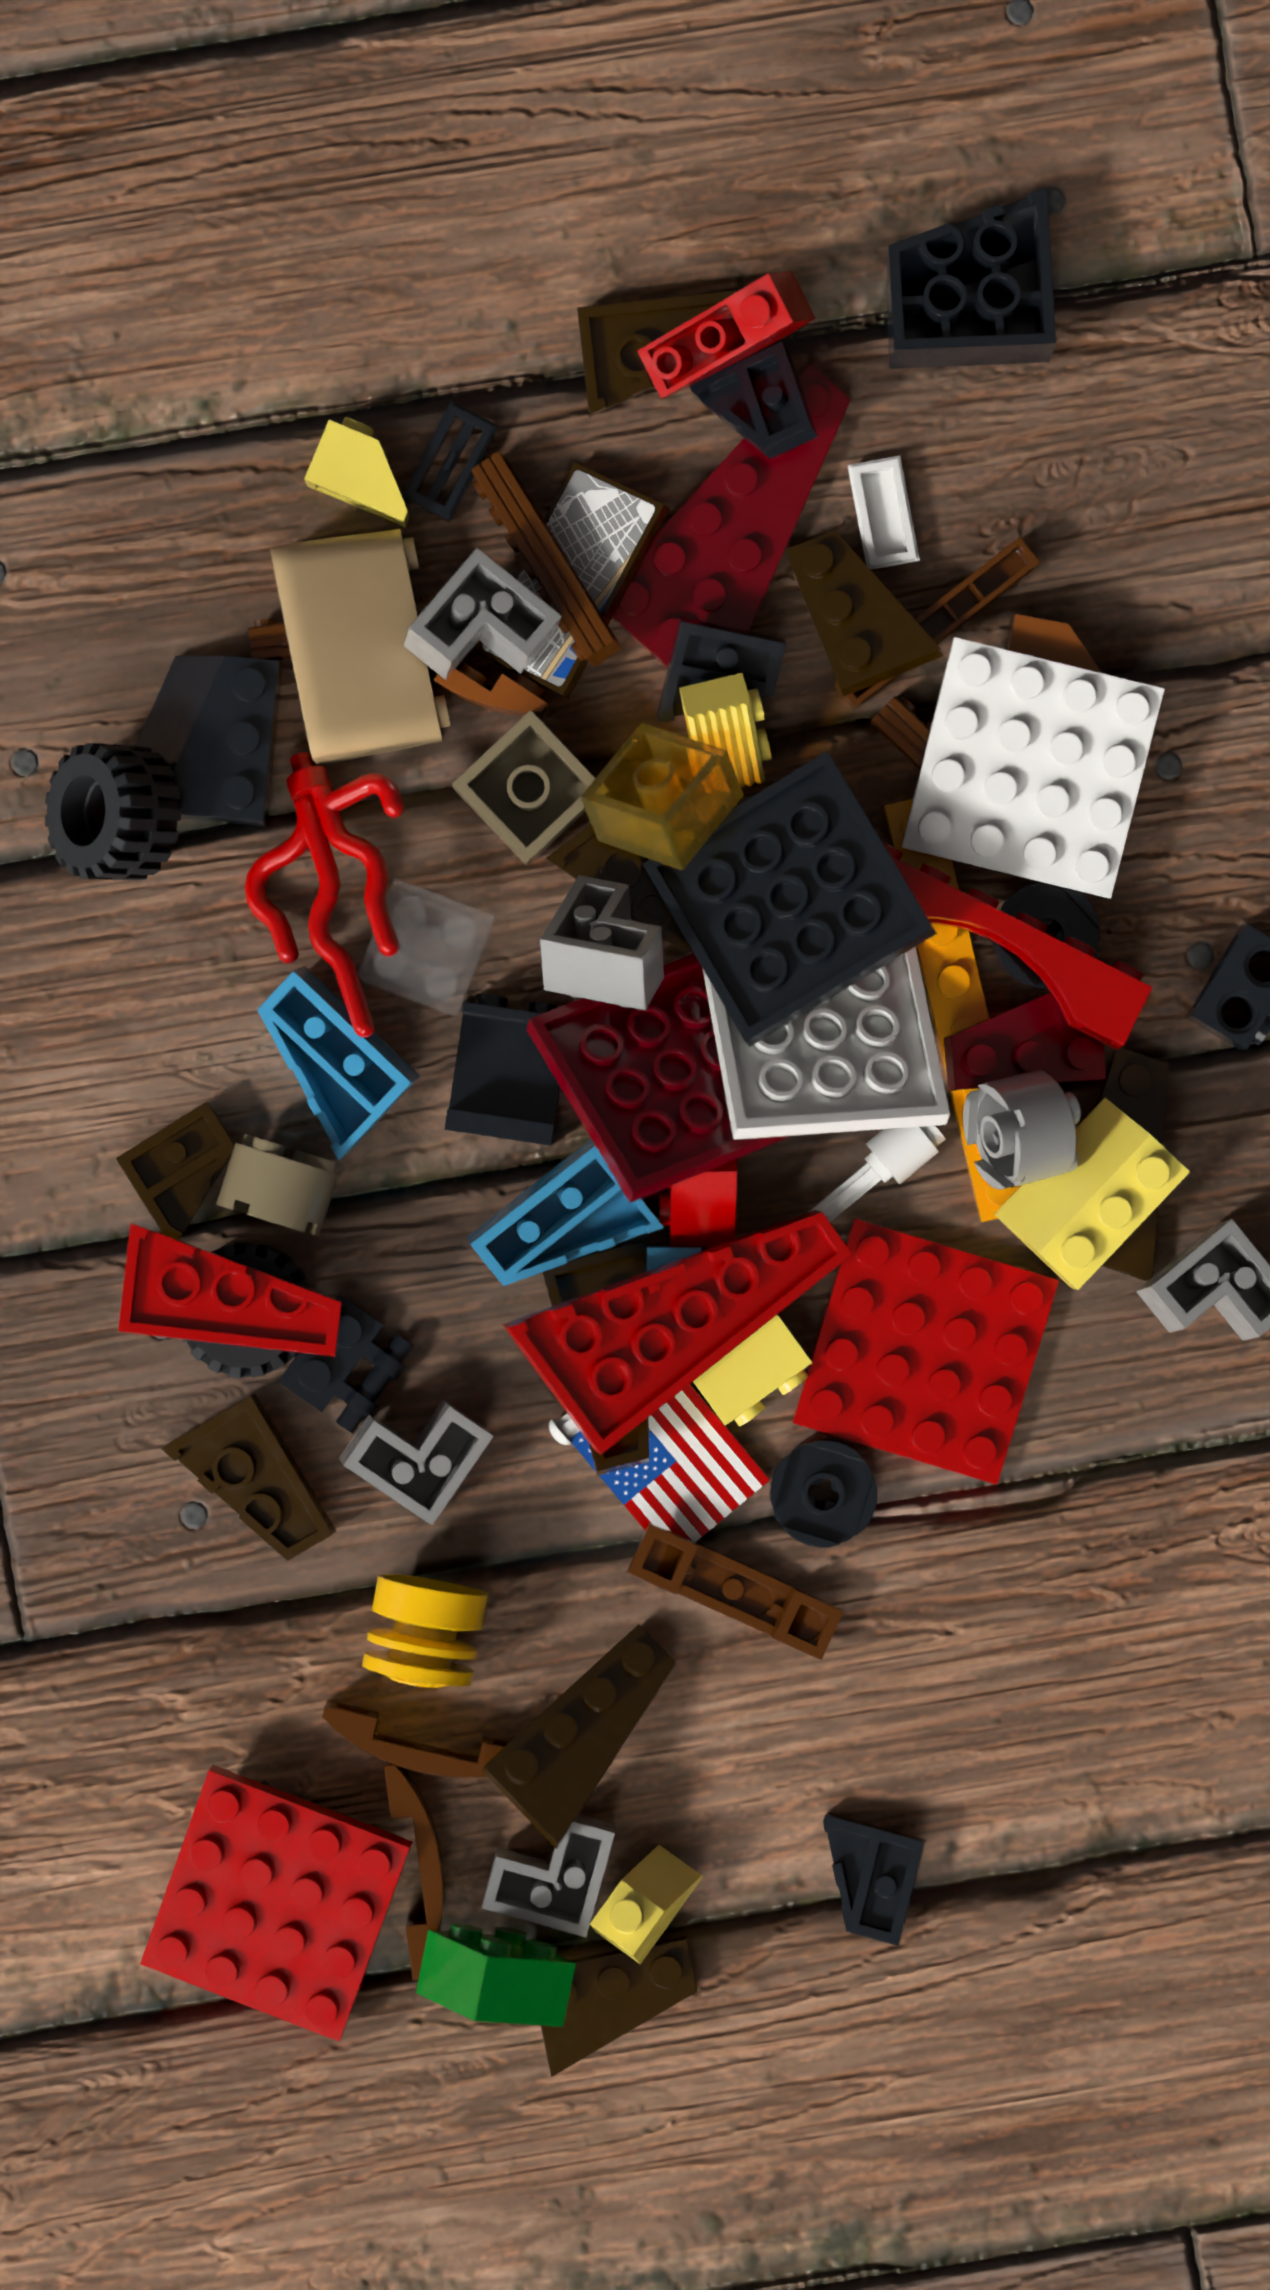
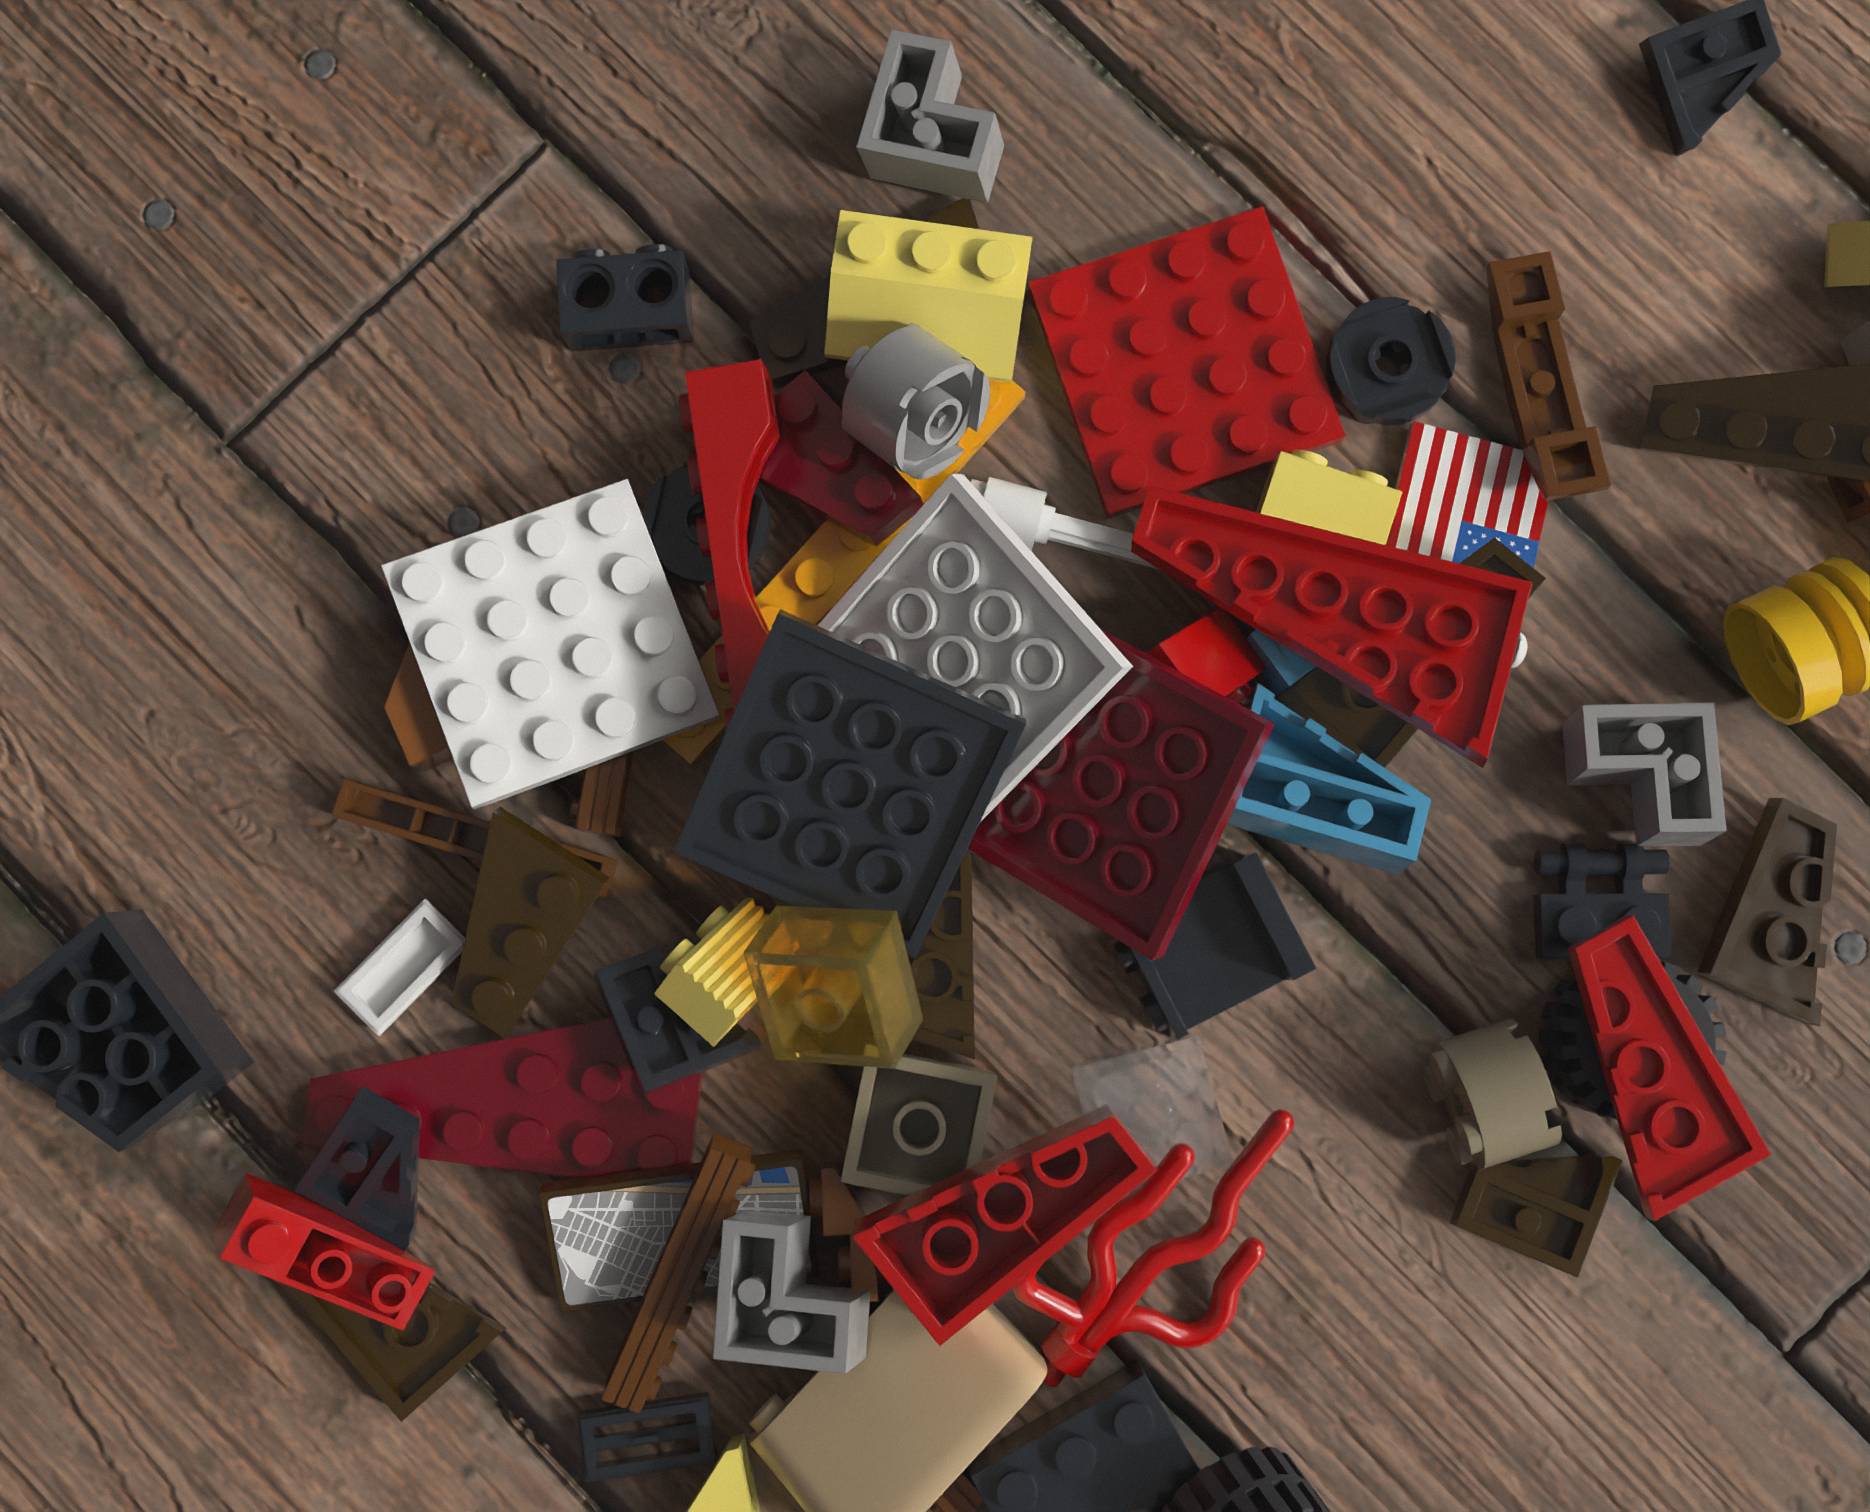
camera: 130 degrees left, 5 degrees down
dark azure wedge [257,966,421,1160] -> none
light grey brick [540,875,664,1010] -> none
none -> red wedge [852,1104,1158,1346]

